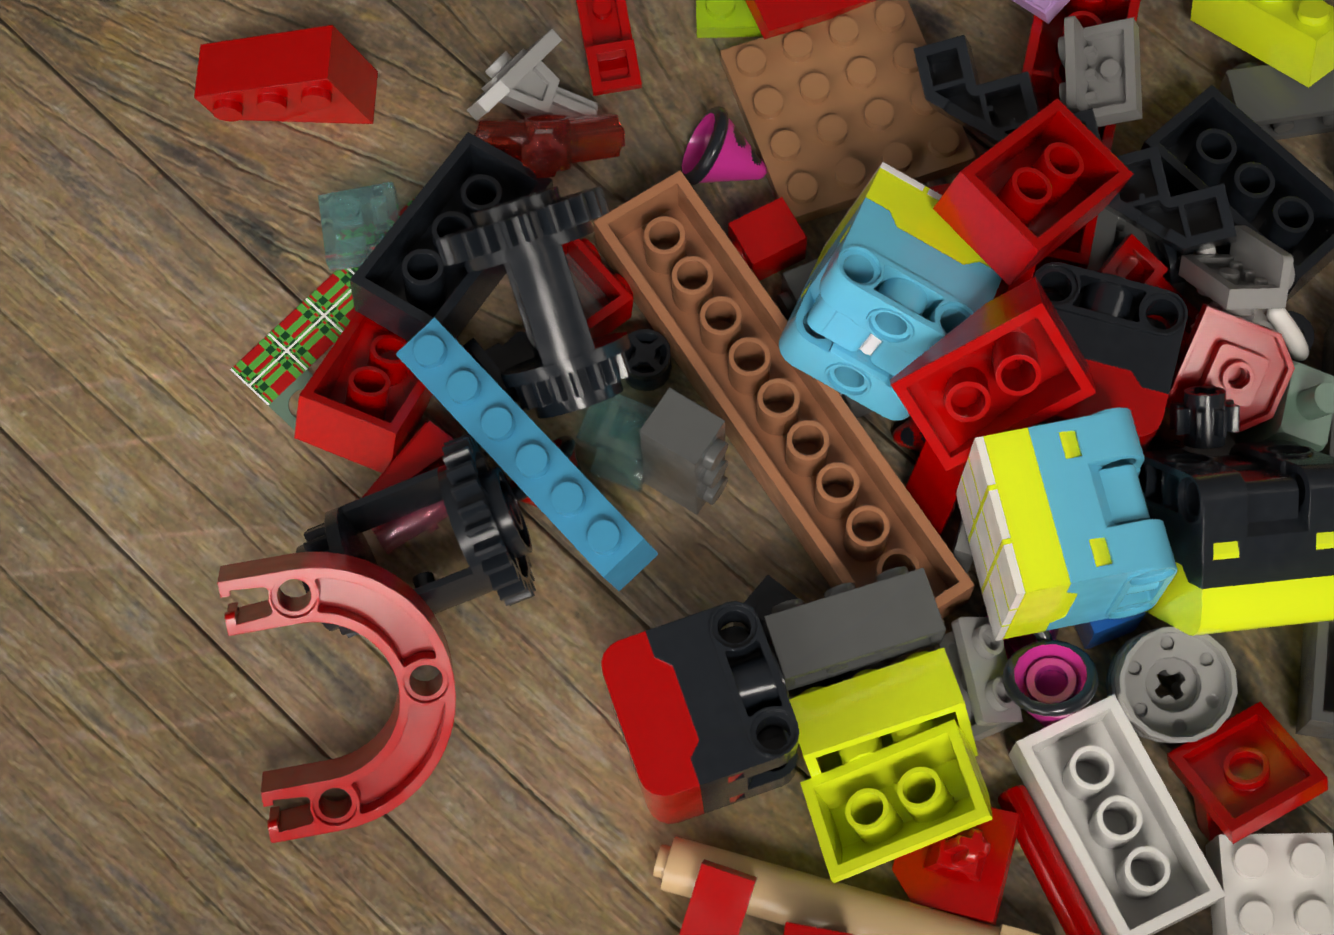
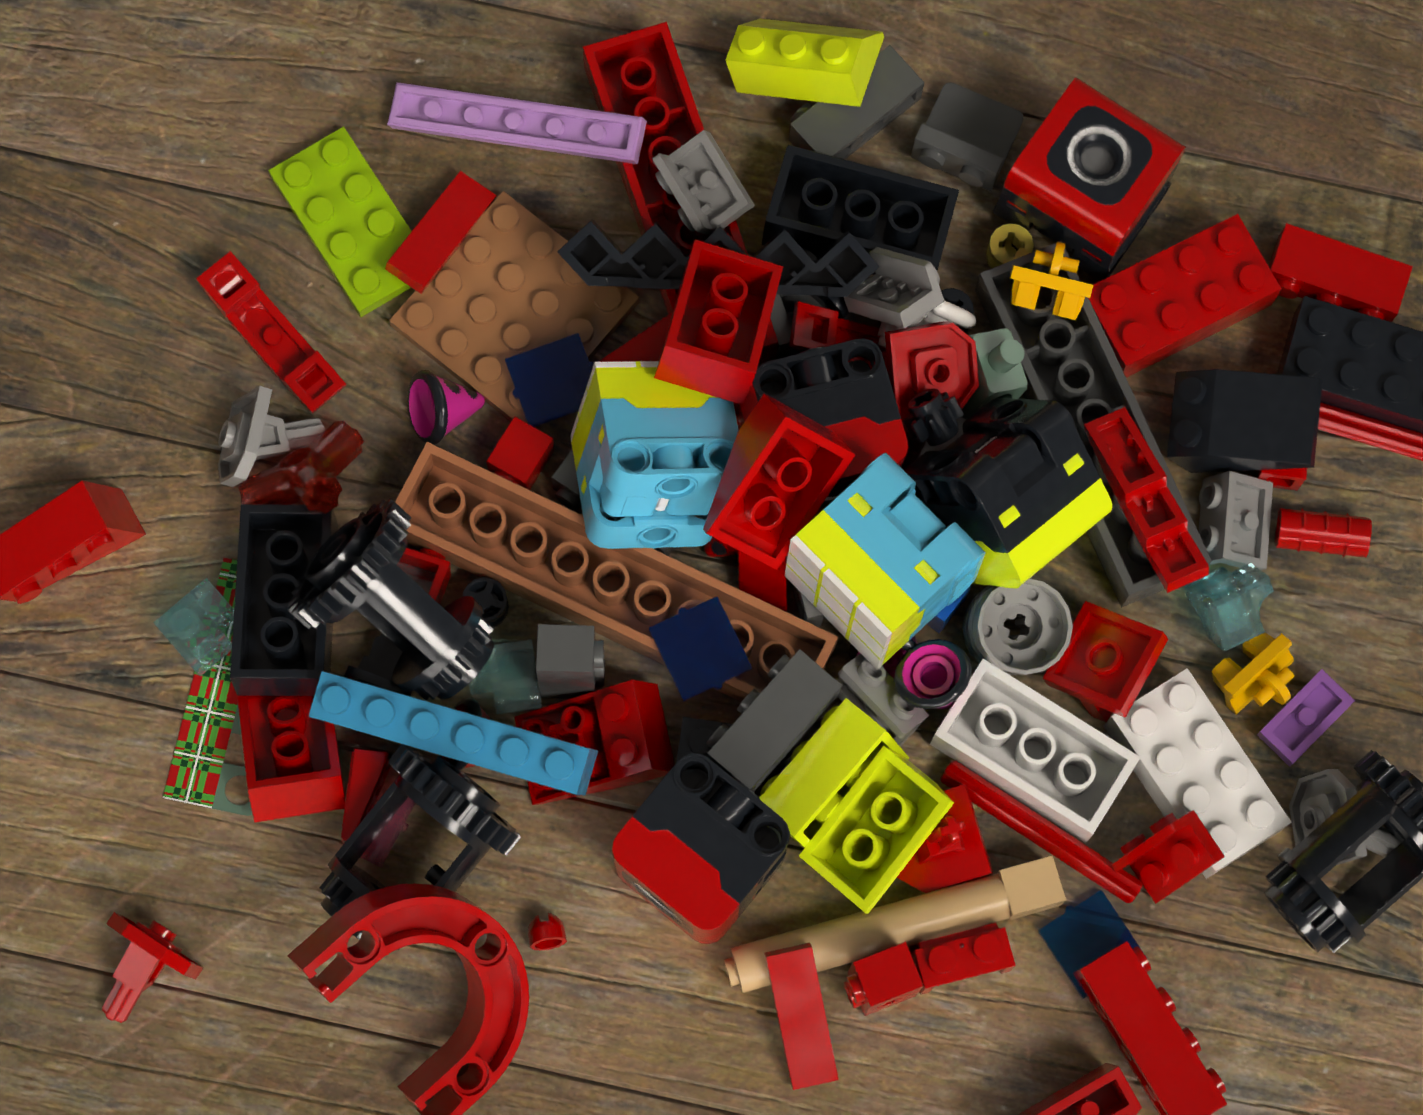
camera: 40 degrees left, 5 degrees up
none -> red piece [102,912,203,1023]
none -> clear blue piece [505,333,594,427]
none -> red slope [514,679,675,805]
none -> red hinge [528,913,567,951]
none -> clear blue piece [649,596,752,701]

